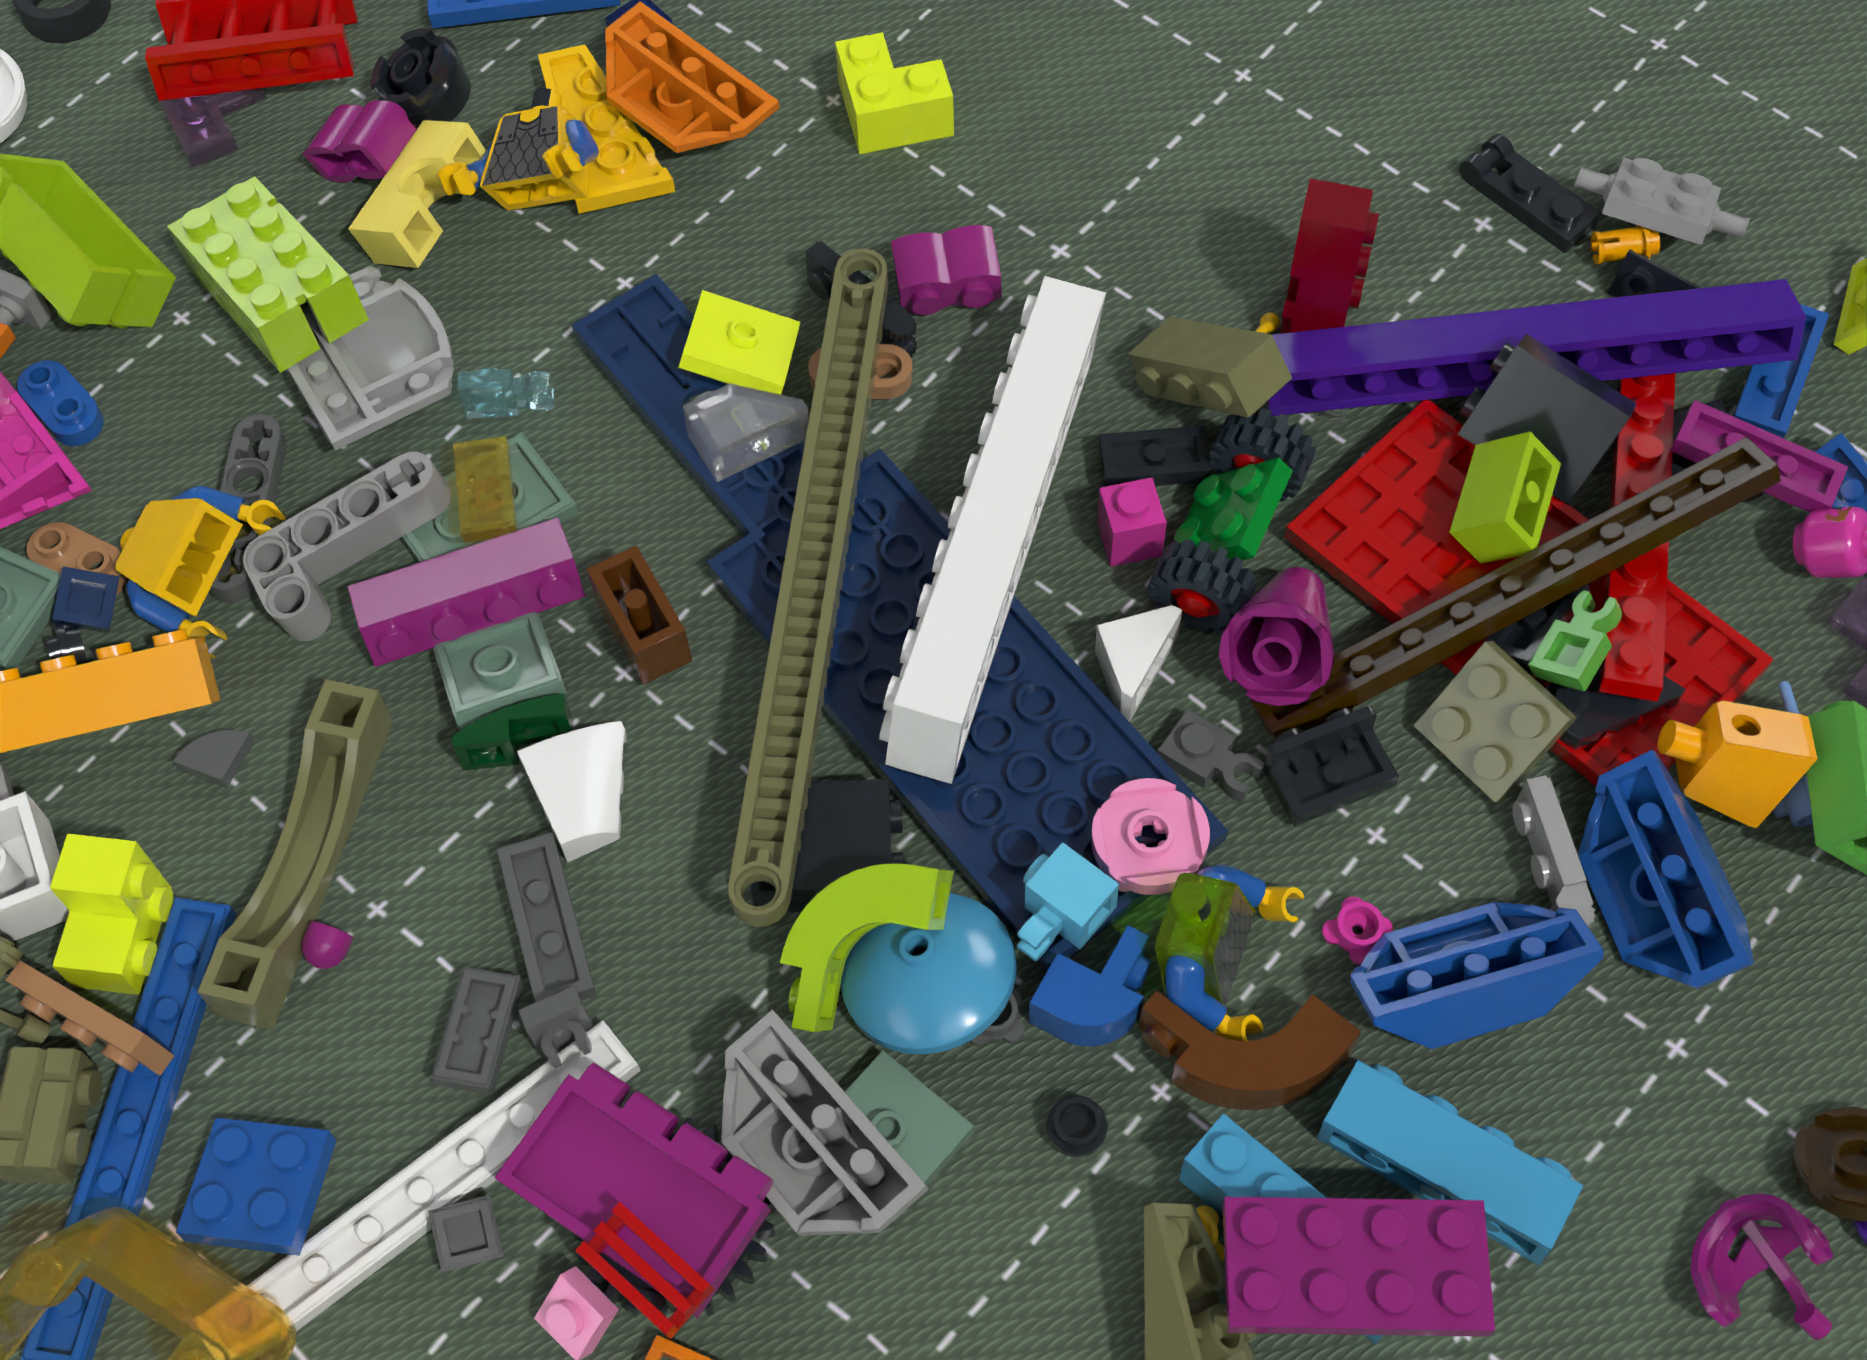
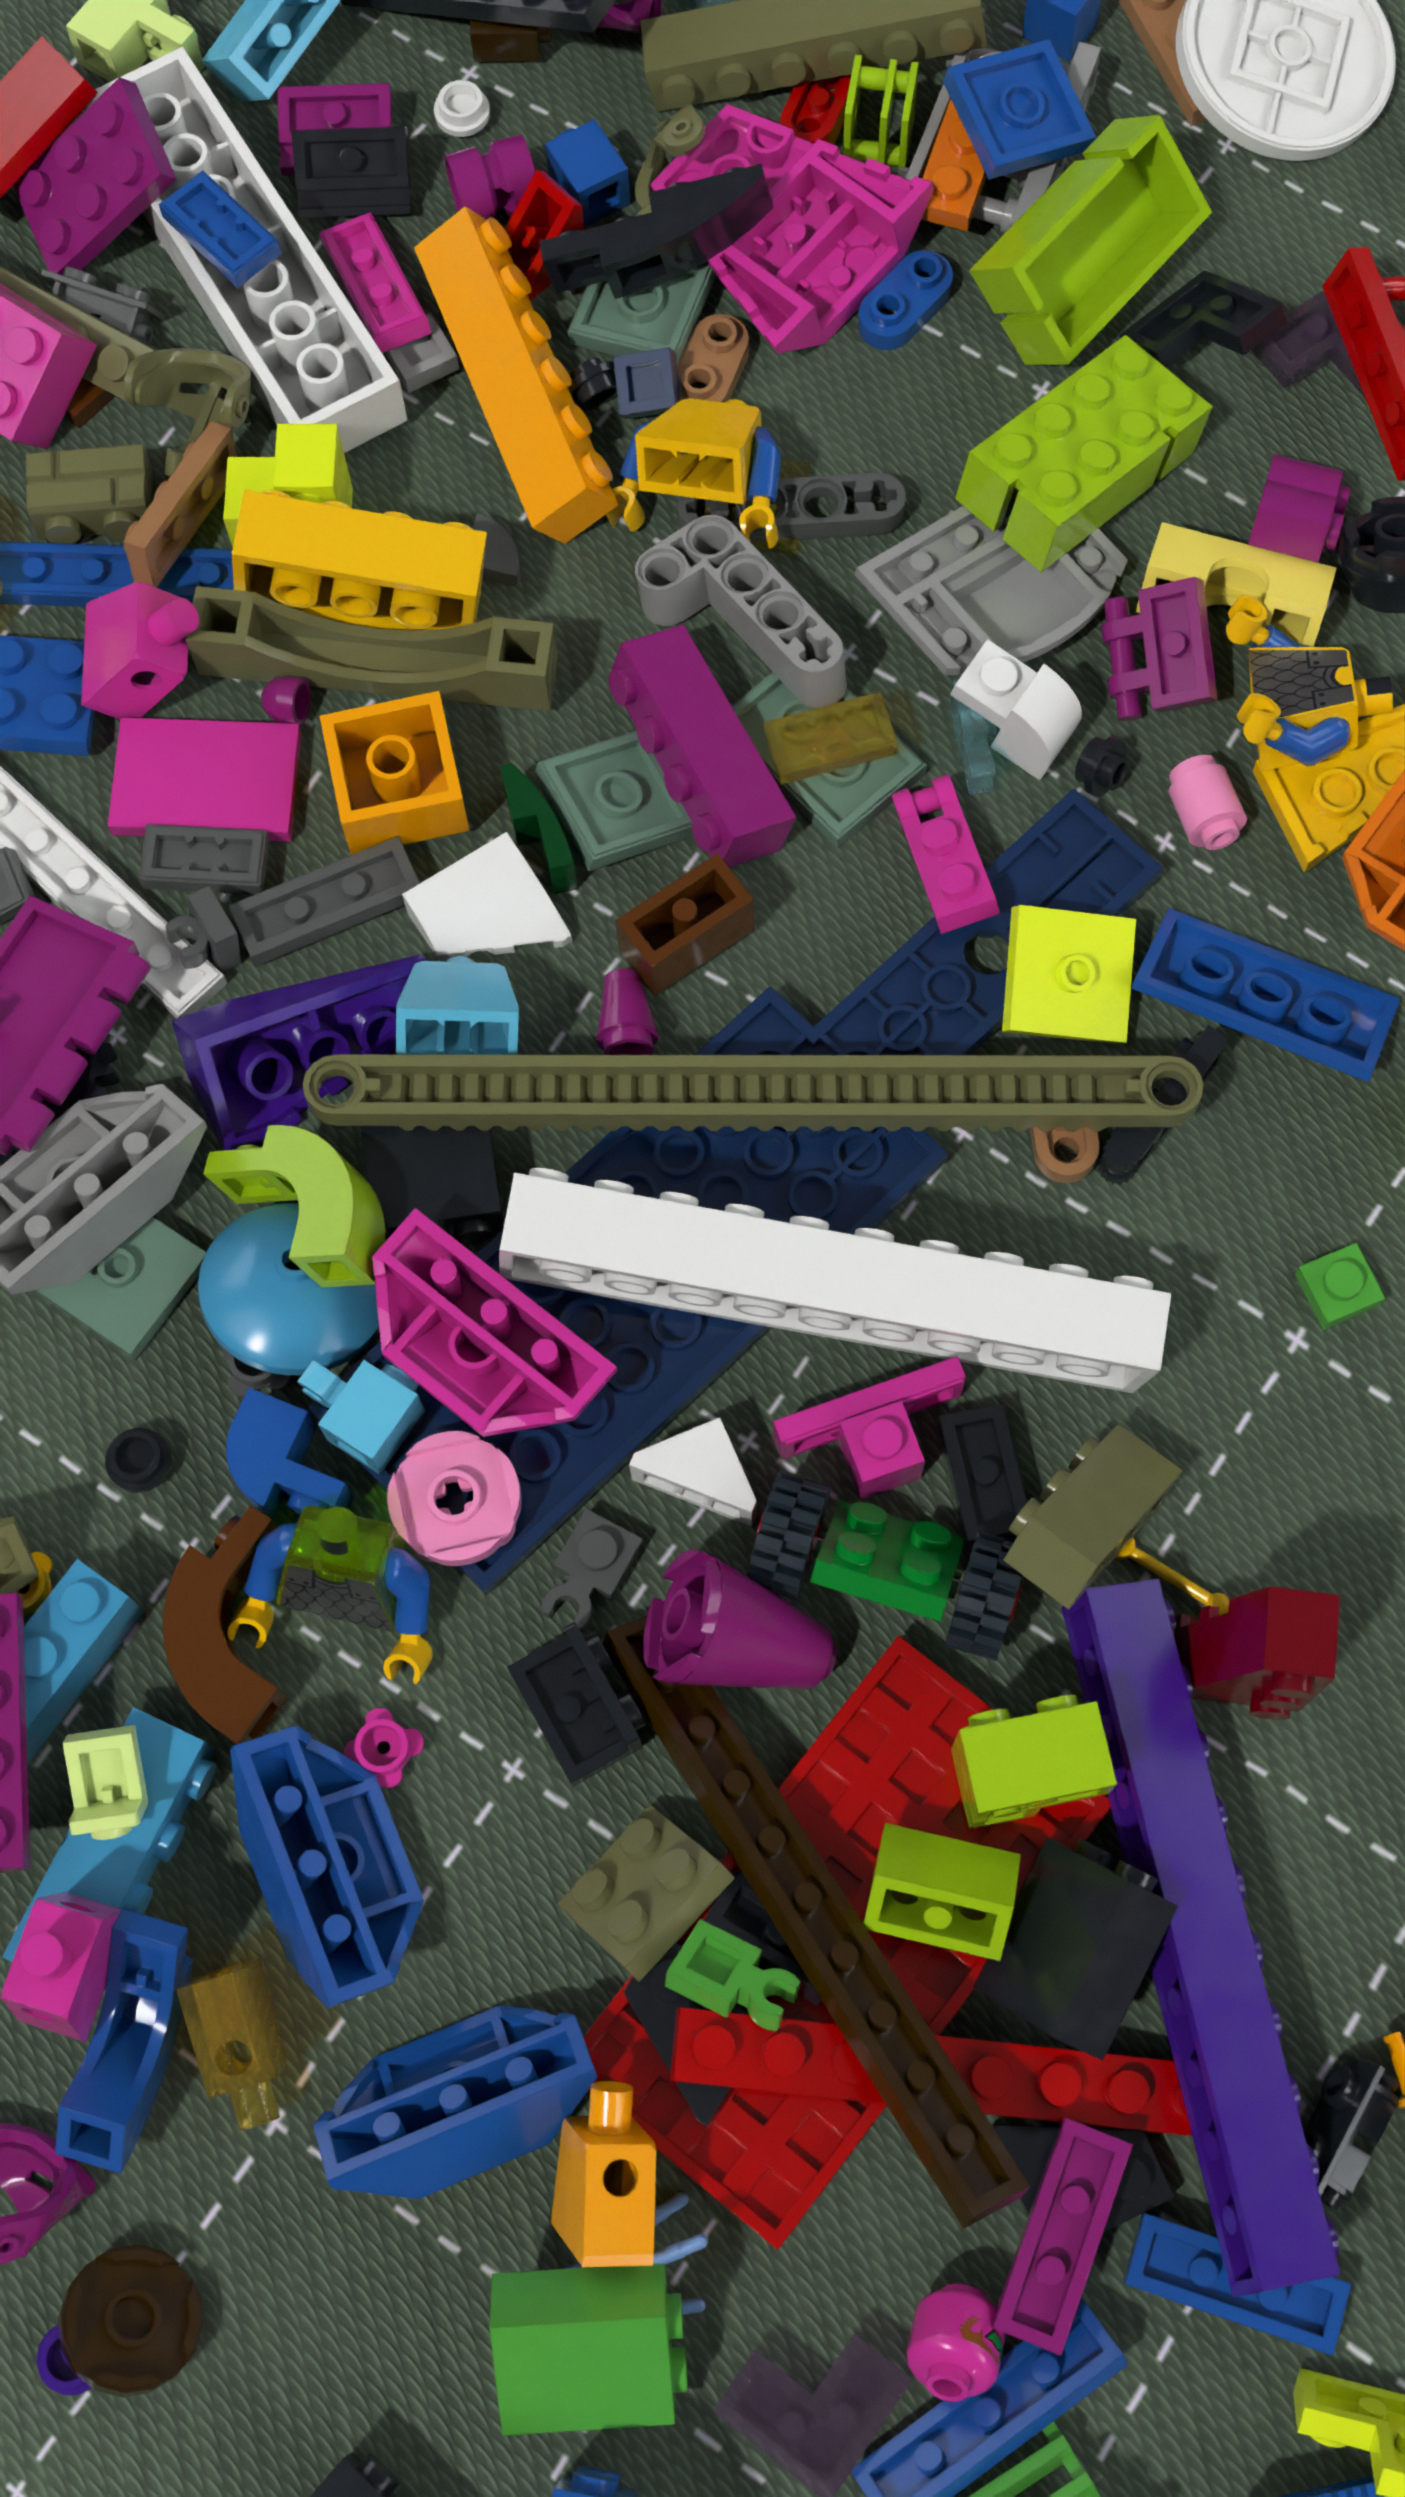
camera: 85 degrees right, 10 degrees up
clear slope [682,384,809,482] -> none
magenta brick [891,225,1002,315] -> none
light grey hinge [1512,775,1596,928] -> none
none -> dark pink torso [1,1892,121,2042]
none -> blue arch [55,1908,193,2174]
none -> yellowish green bracket [63,1725,149,1840]
none -> dark pink torso [81,582,199,720]
none -> dark pink tile [108,718,302,842]
none -> dark purple wedge [171,955,426,1151]
none -> clear yellow torso [176,1957,287,2130]
none -> yellow brick [232,490,487,630]
none -> light orange brick [319,691,470,855]
none -> dark pink wedge [372,1208,617,1437]
none -> medium azure torso [396,956,519,1055]
none -> magenta cone [596,969,658,1055]
none -> dark pink tile [773,1356,966,1459]
none -> dark pink plate [891,774,1000,934]
none -> white brick [950,639,1082,780]
none -> lime brick [951,1695,1117,1830]
none -> black plate [1075,737,1129,797]
none -> magenta plate [1101,577,1218,721]
none -> black plate [1119,270,1287,368]
none -> blue slope [1131,908,1400,1082]
none -> bright pink brick [1169,755,1247,850]
none -> bright green plate [1295,1243,1386,1330]

